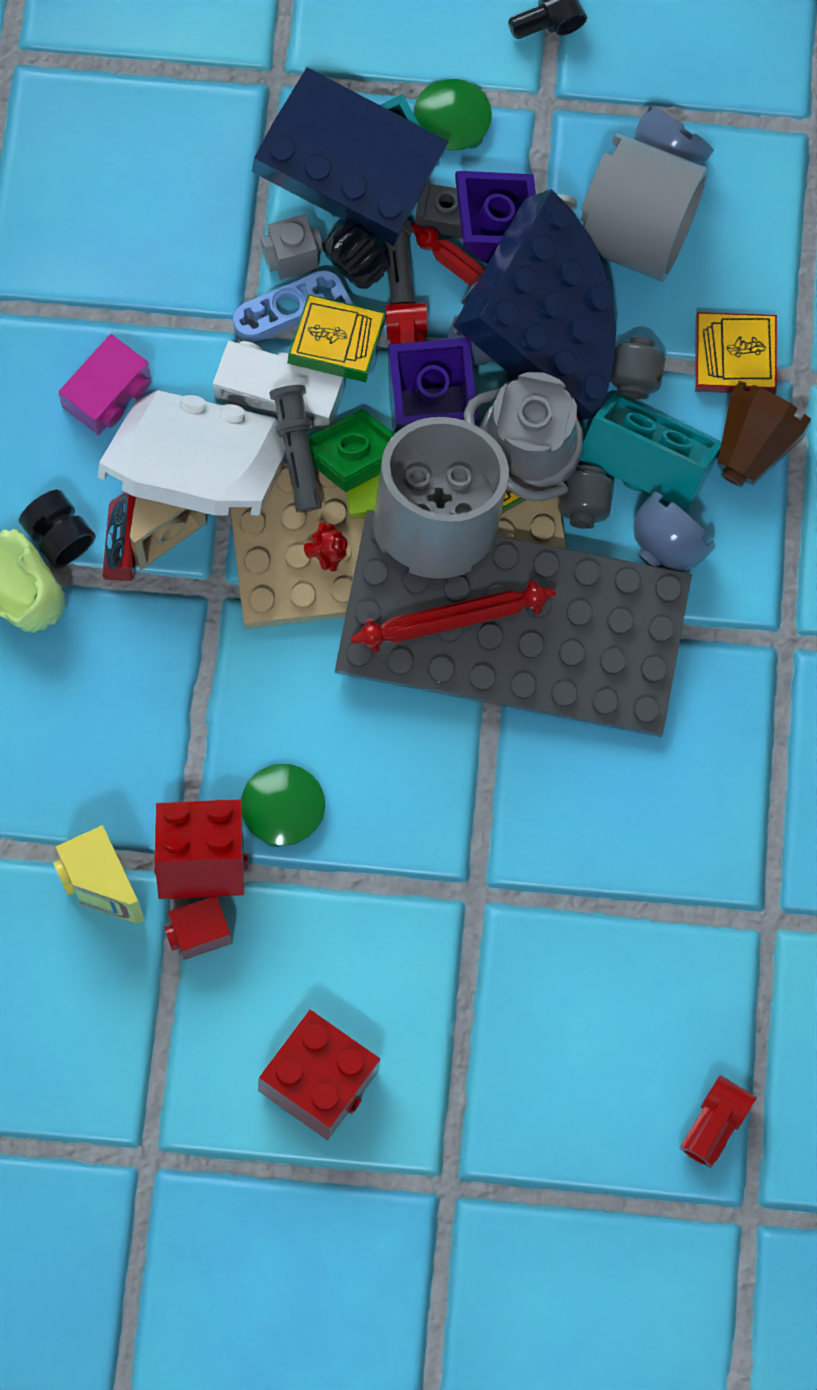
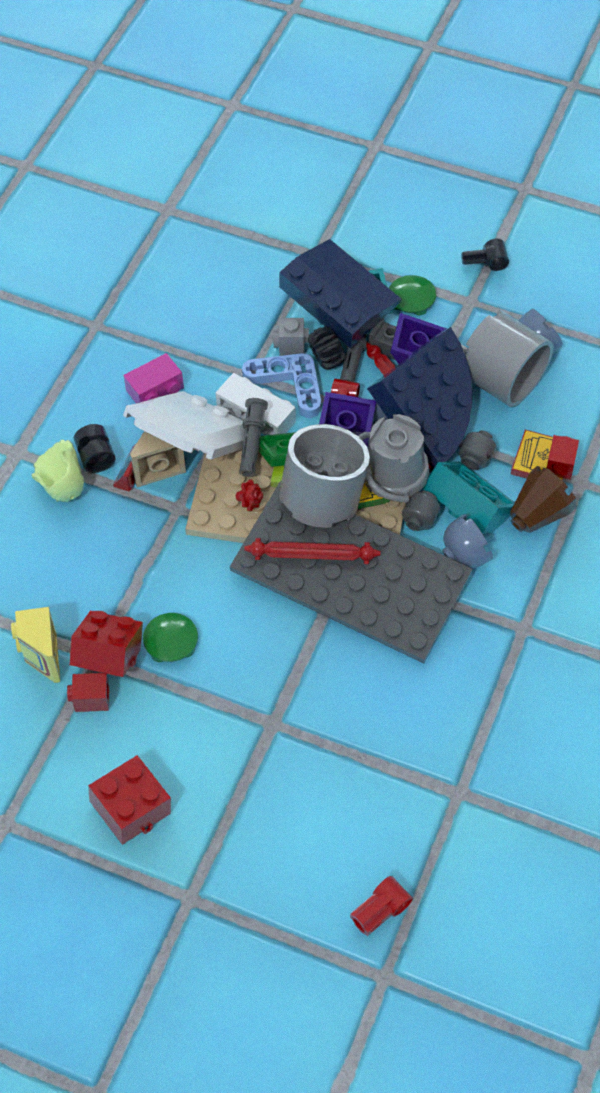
camera: 20 degrees right, 15 degrees down
yellow tile [287,294,386,383] -> none
none -> red brick [546,435,579,480]

